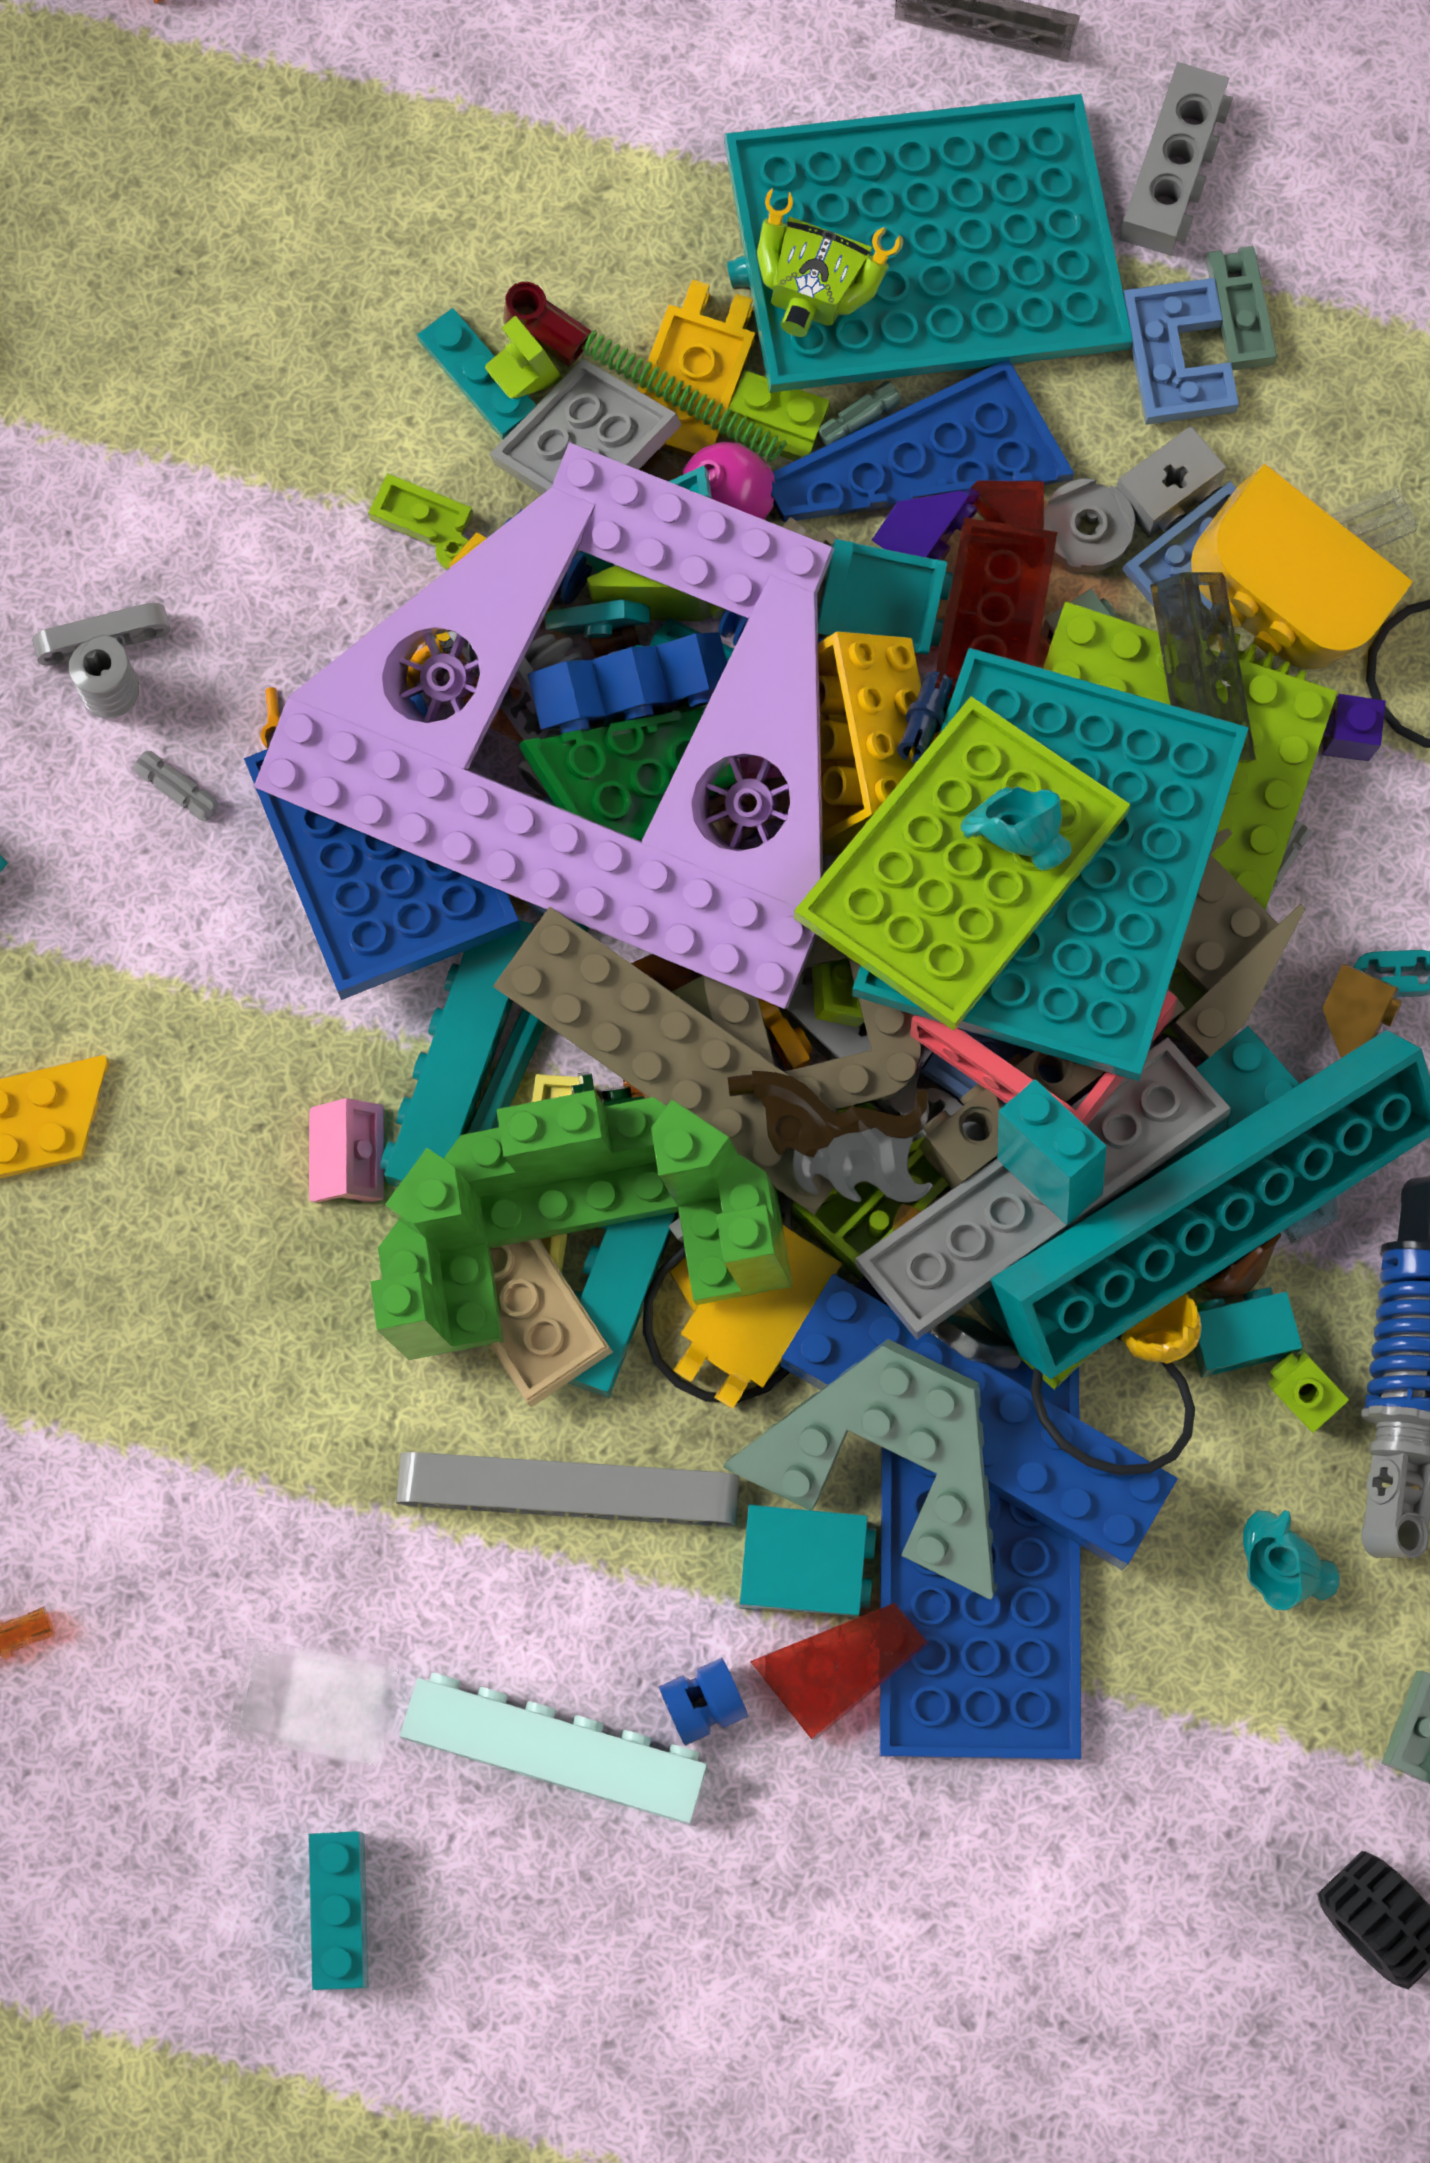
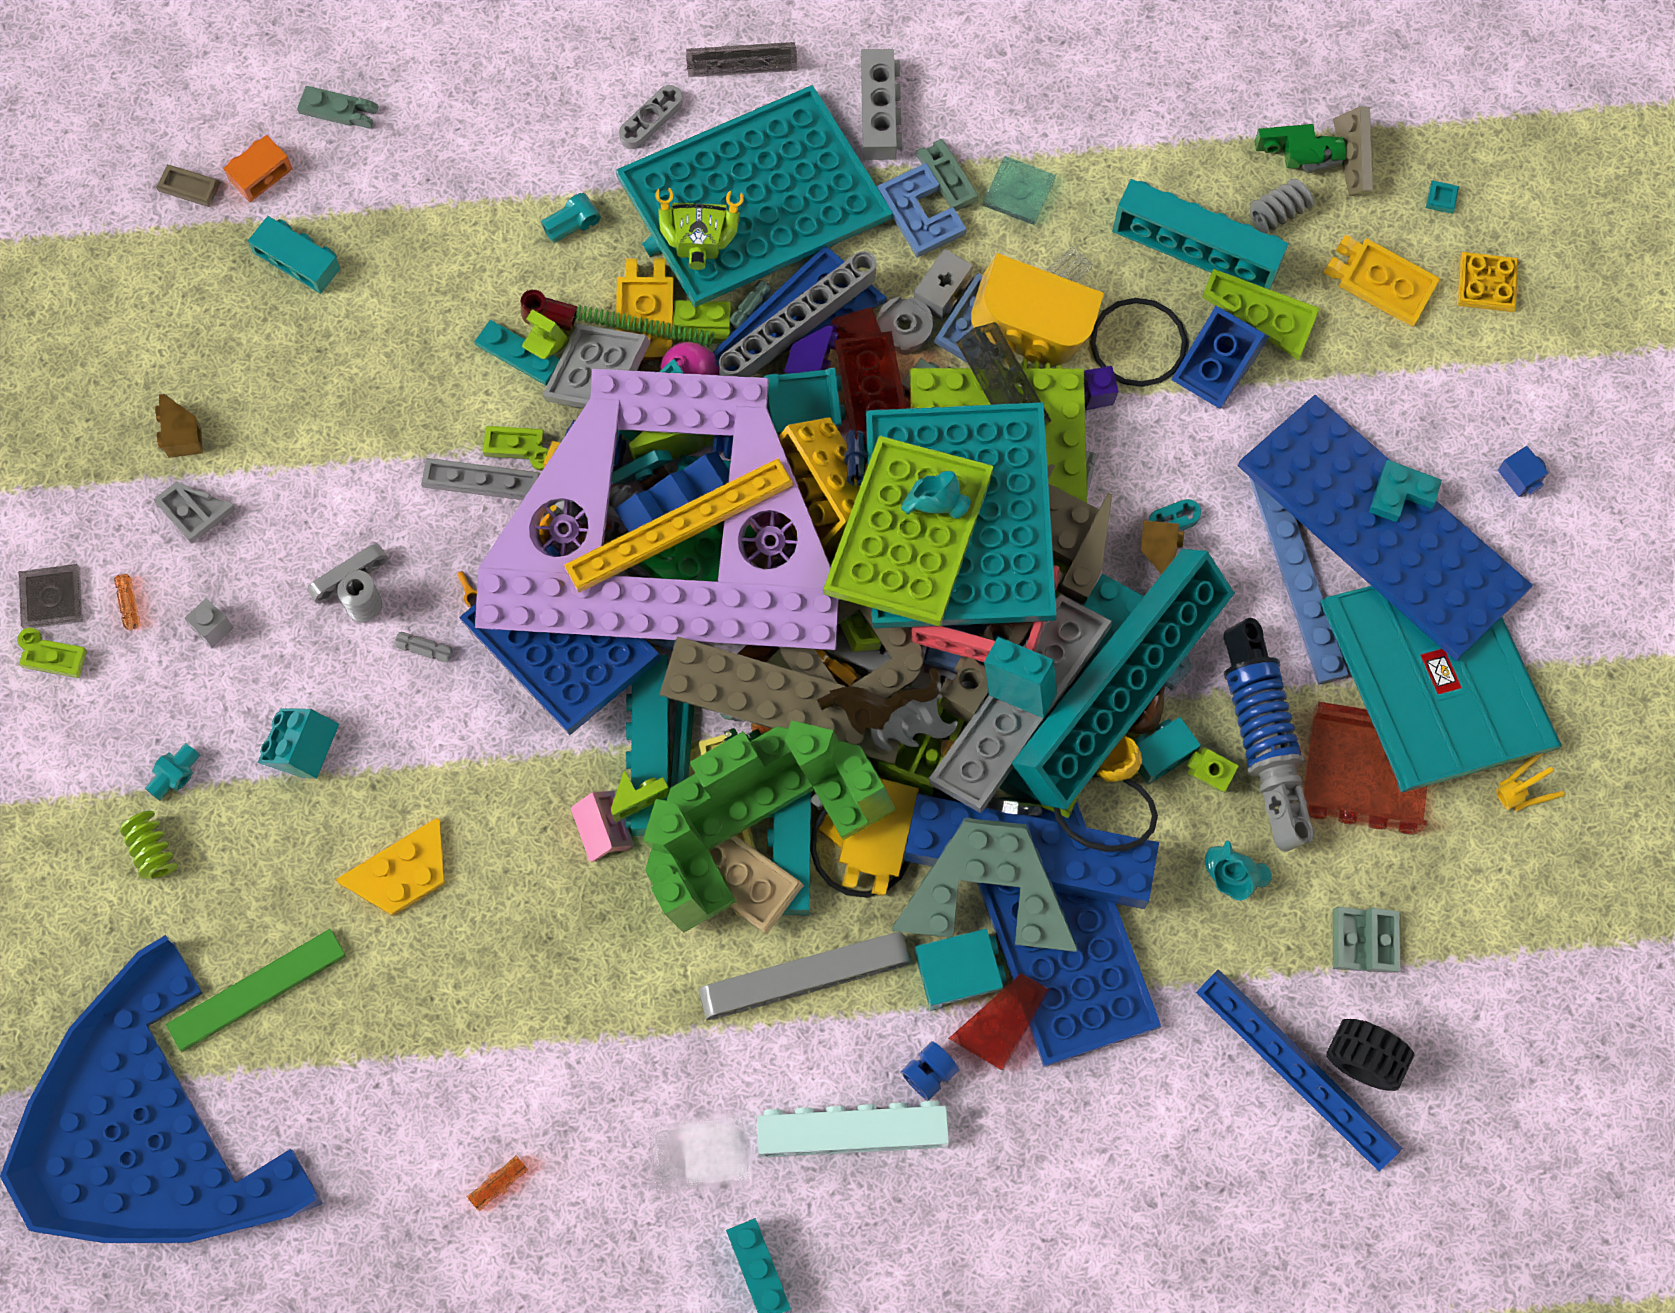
camera: 20 degrees left, 5 degrees down
none -> teal brick [248,215,341,294]
none -> light grey tile [421,458,541,500]
none -> teal piece [541,193,601,243]
none -> yellow tile [564,458,793,593]
none -> lime slope [611,771,669,822]
none -> light grey beam [619,85,683,149]
none -> light grey beam [719,251,877,377]
none -> clear light blue tile [983,156,1056,225]
none -> blue plate [1196,969,1403,1172]

